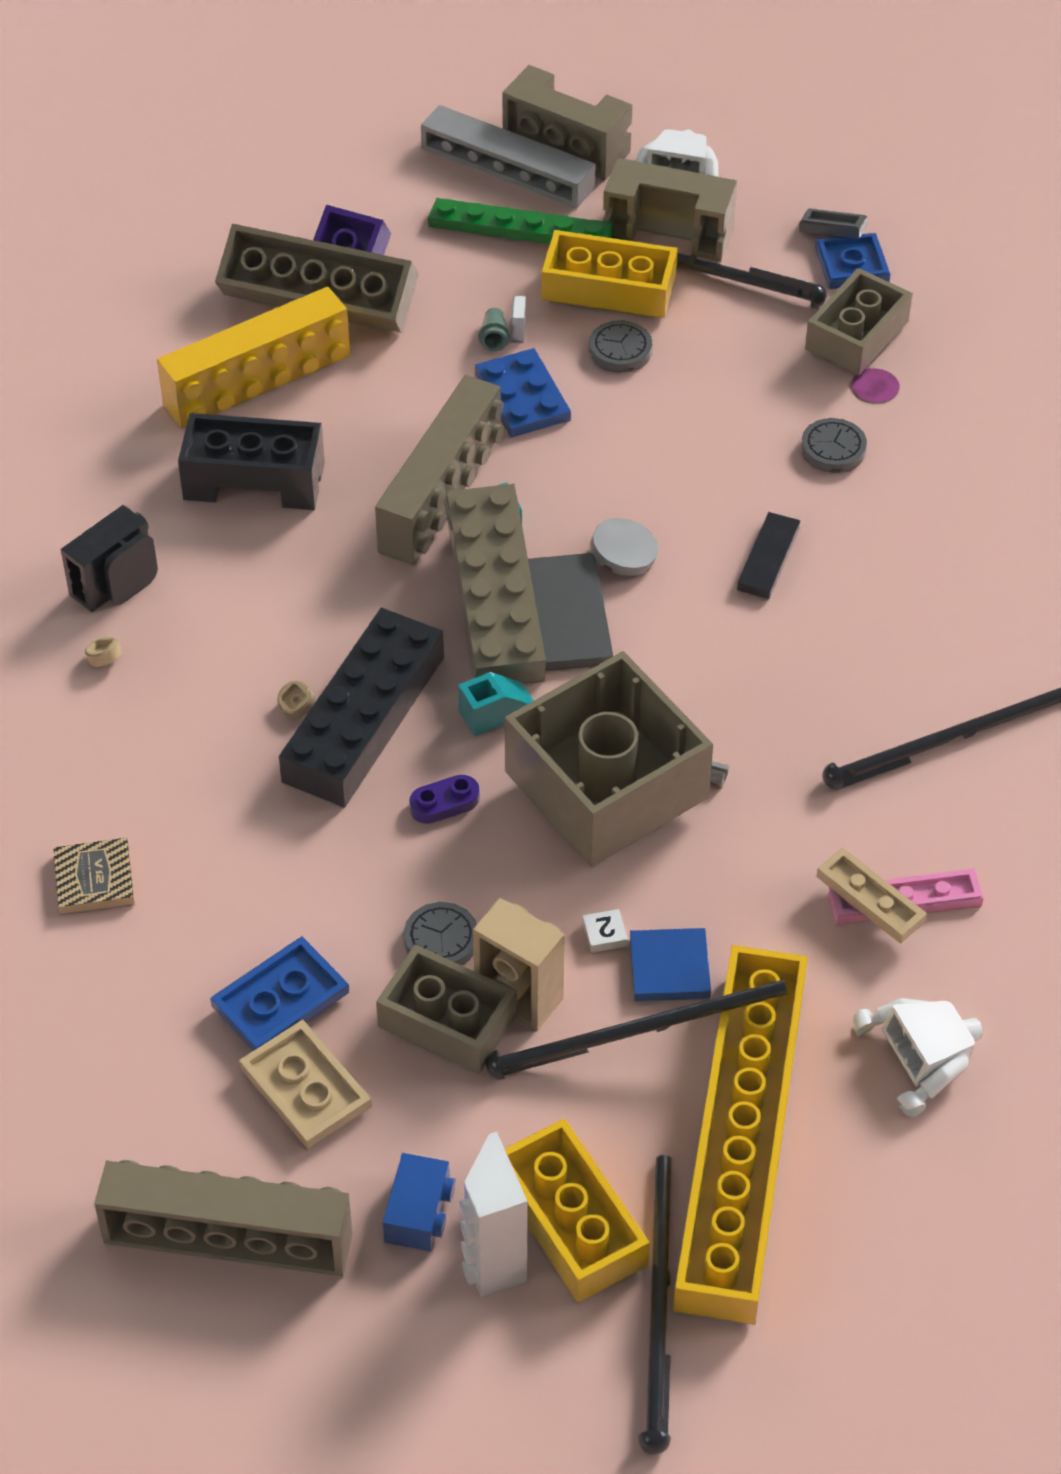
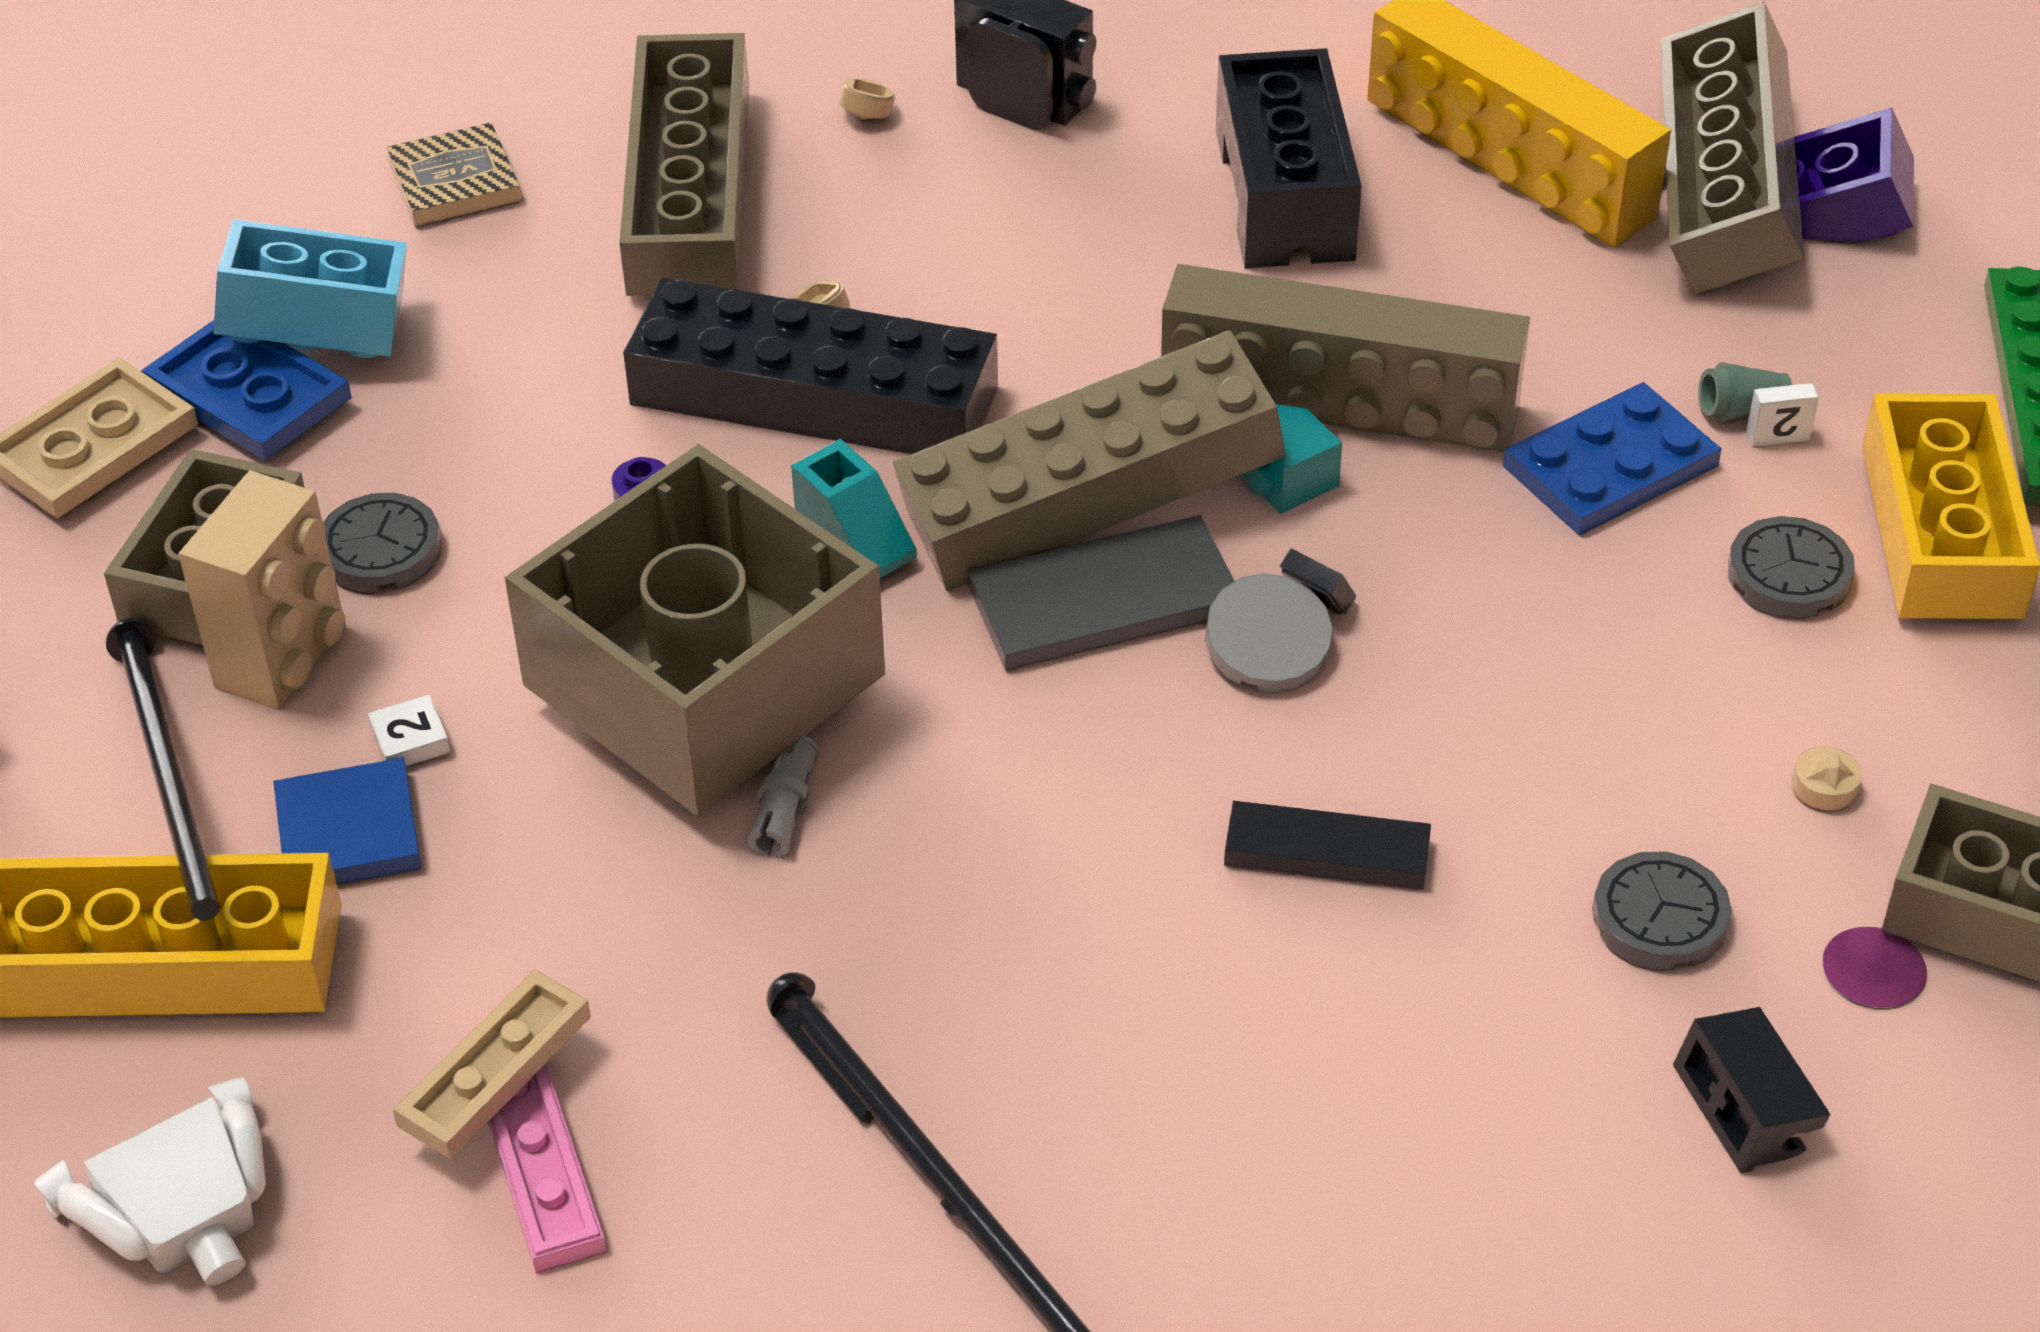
camera: 80 degrees right, 5 degrees down
none -> medium azure brick [213,219,407,358]
none -> dark tan brick [619,33,749,296]
none -> black tile [1280,548,1356,614]
none -> black hinge [1673,1007,1831,1173]
none -> tan tile [1792,746,1862,811]

